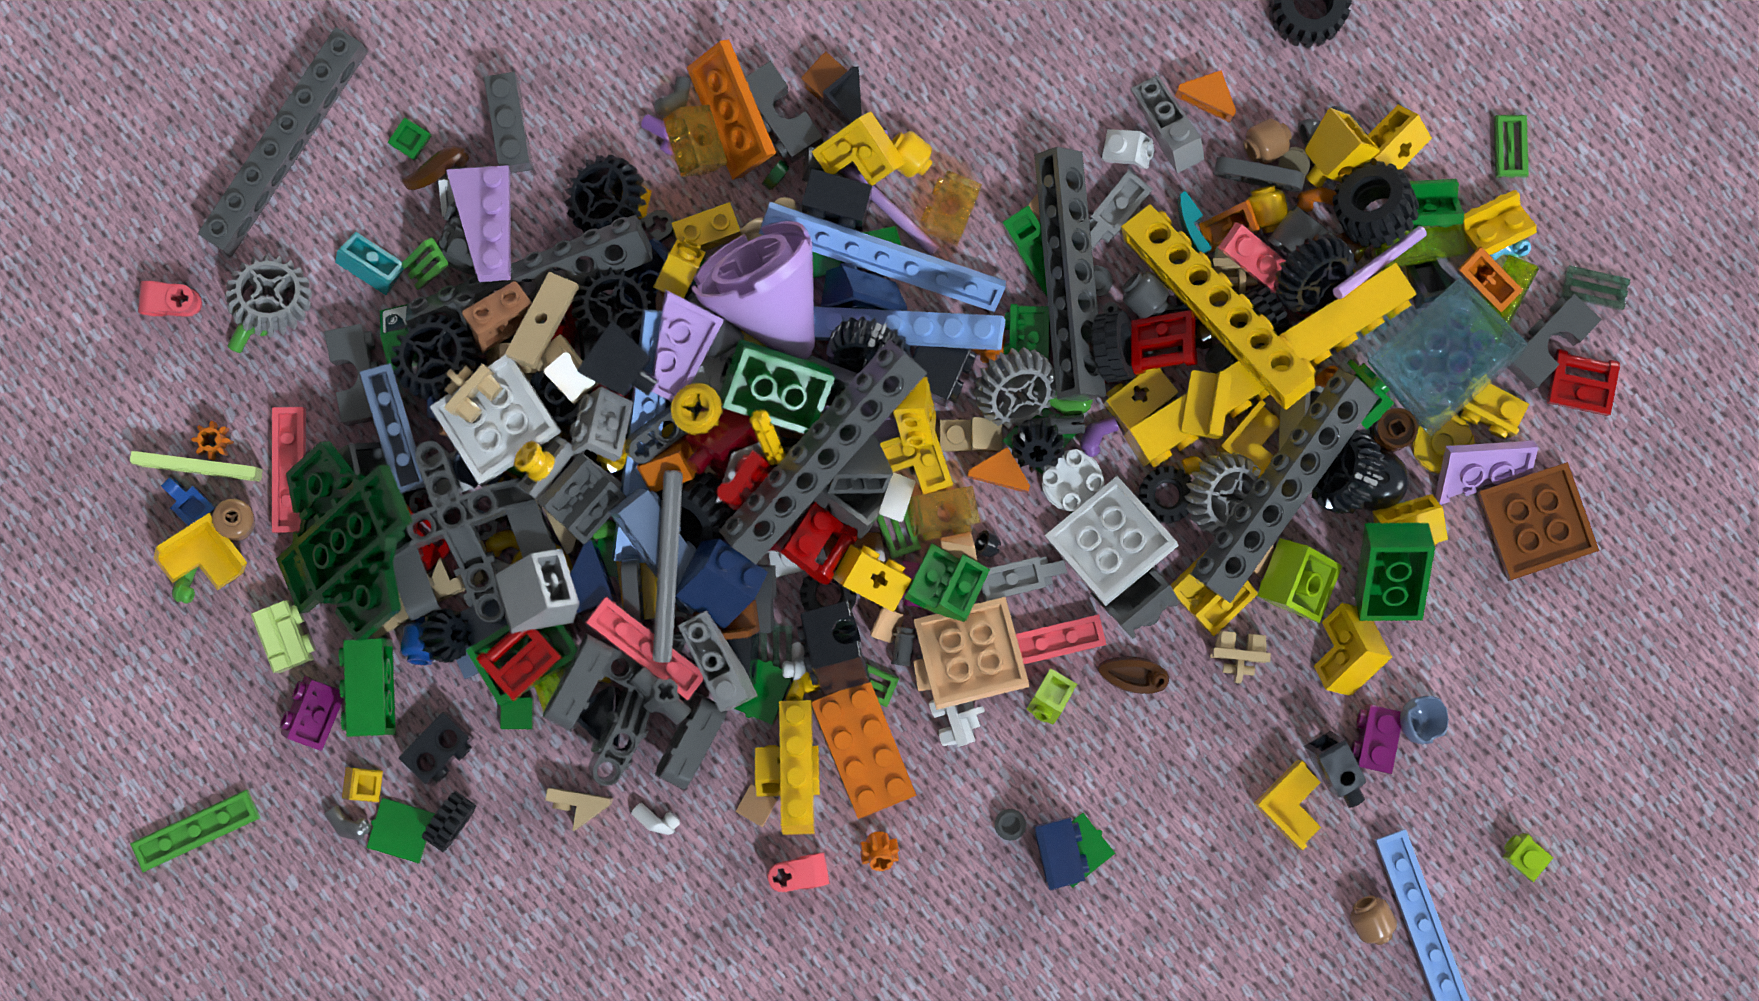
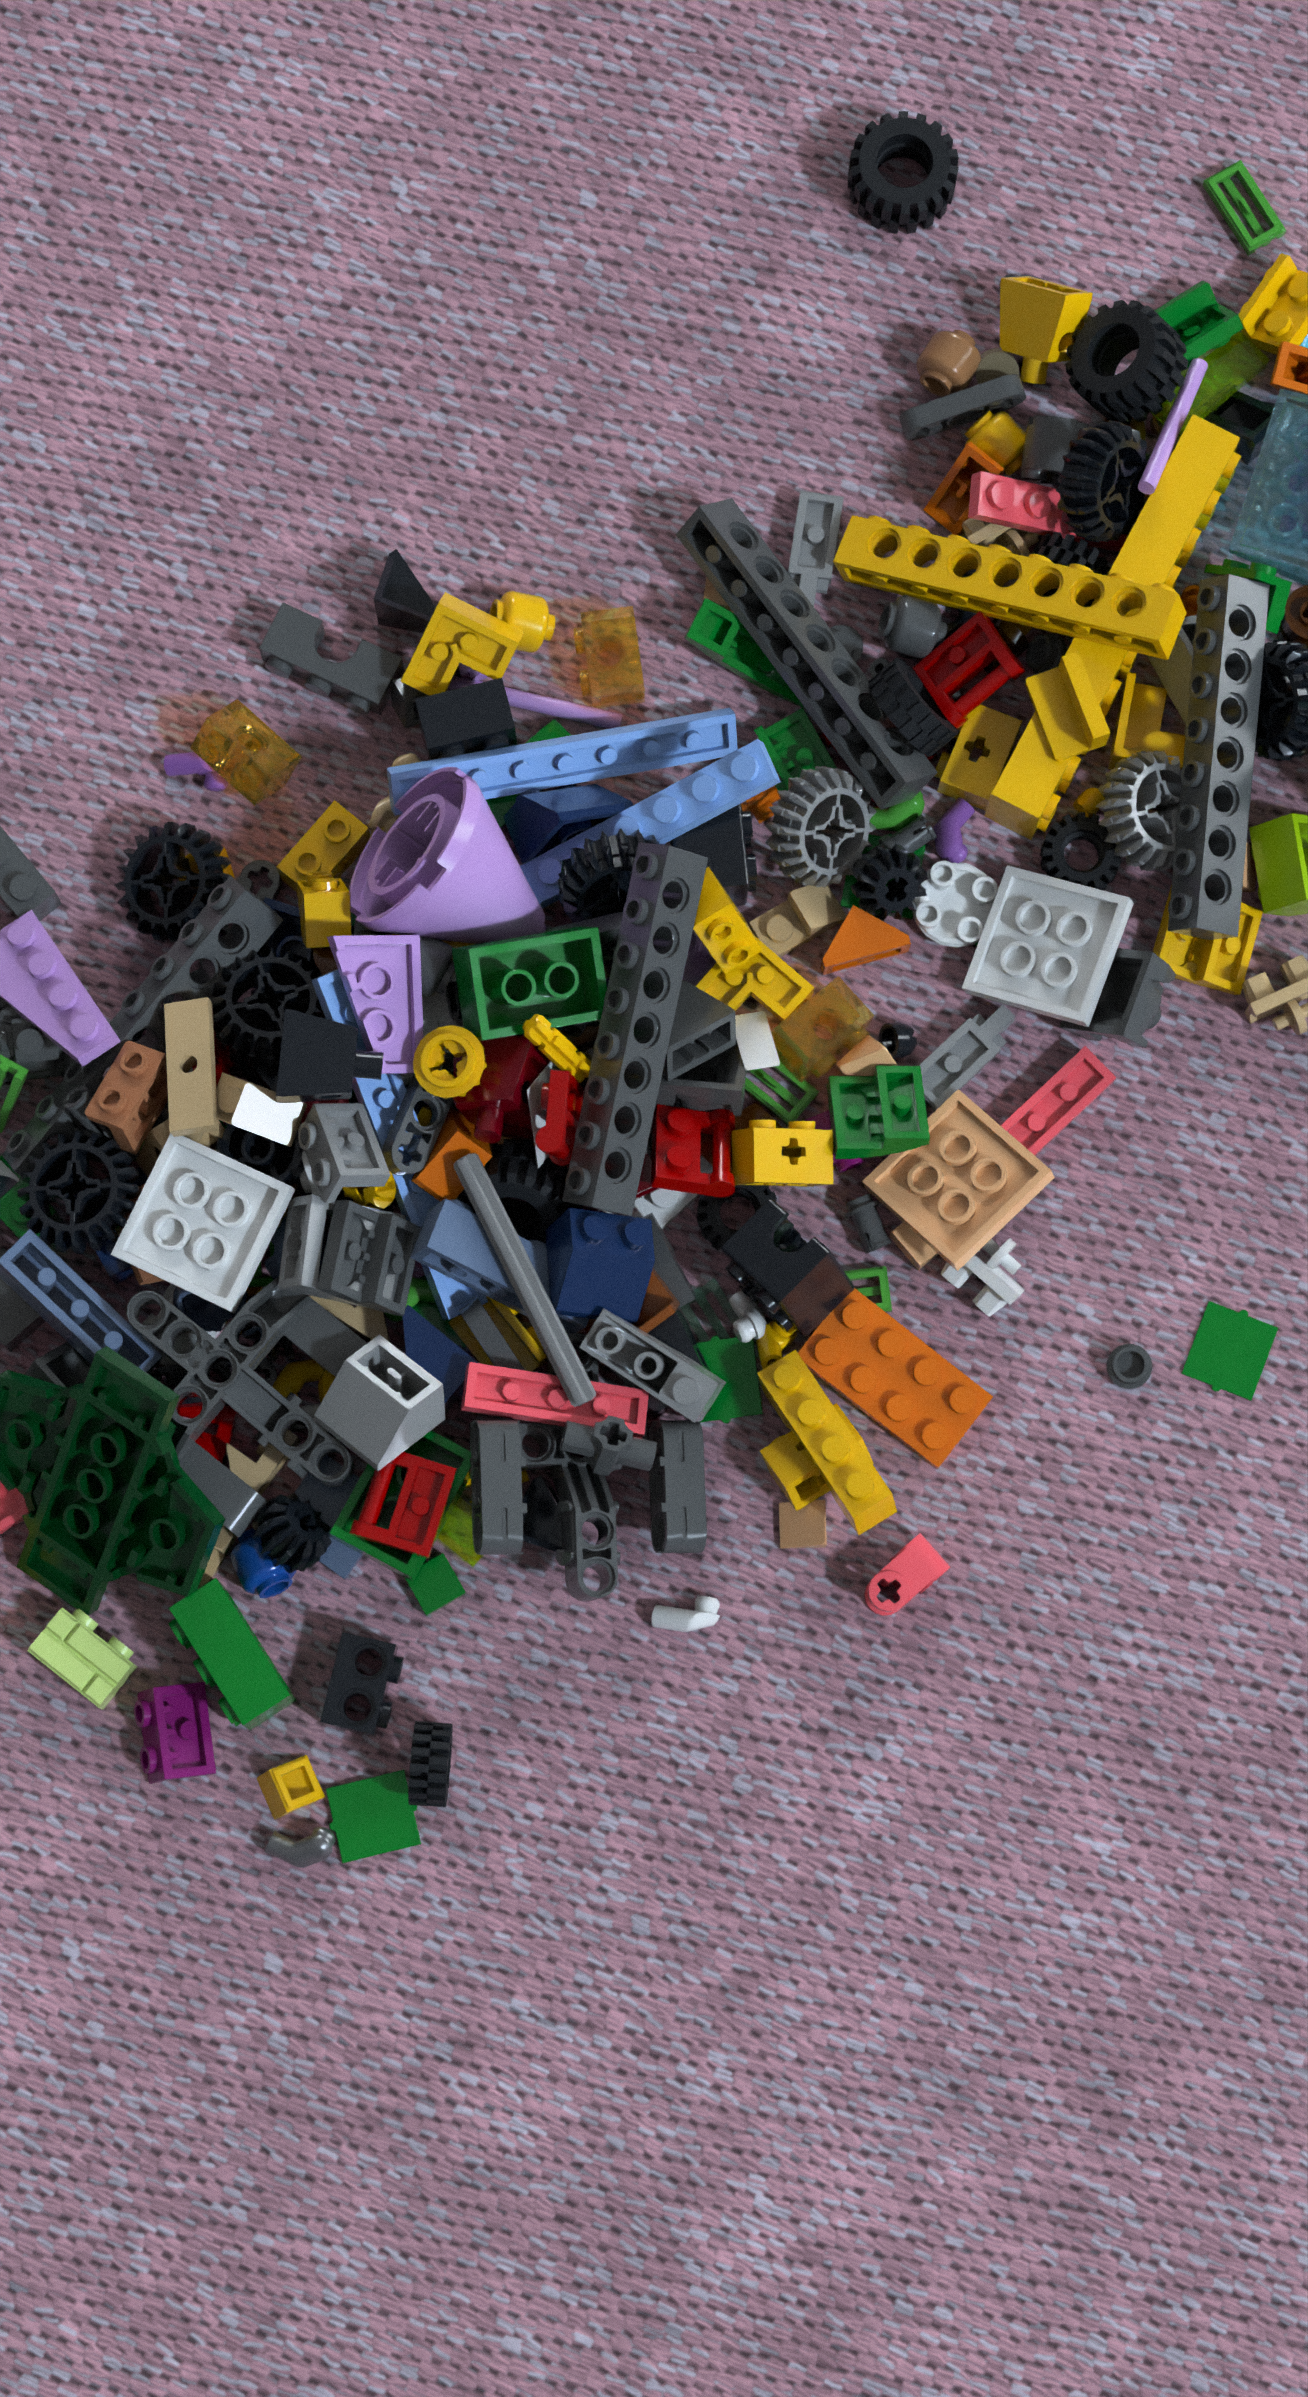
camera: 30 degrees left, 5 degrees down
bright green tile [130,790,261,872] -> none
tan hips [444,364,503,423] -> none
yellow wheel [514,441,555,482] -> none
tan slope [545,788,613,831] -> none
dark grey arm [654,76,691,116] -> none
orange plate [686,39,776,180] -> none
dark green tile [762,160,789,190] -> none
dark orange panel [801,51,847,105] -> none
orange gear [860,831,899,871] -> none
light nougat slope [870,607,905,643] -> none
lime bracket [1026,668,1077,725] -> none
dark blue slope [1033,817,1090,891] -> none
reddish brown arm [1098,656,1169,694] -> none
white bracket [1102,129,1154,169] -> none
light grey slope [1130,75,1205,173] -> none
orange slope [1174,70,1236,123] -> none
teal slope [1177,191,1212,255] -> none
orange arm [1297,187,1337,212] -> none
dark grey hinge [1298,118,1321,145] -> none
yellow brick [1368,104,1432,170] -> none

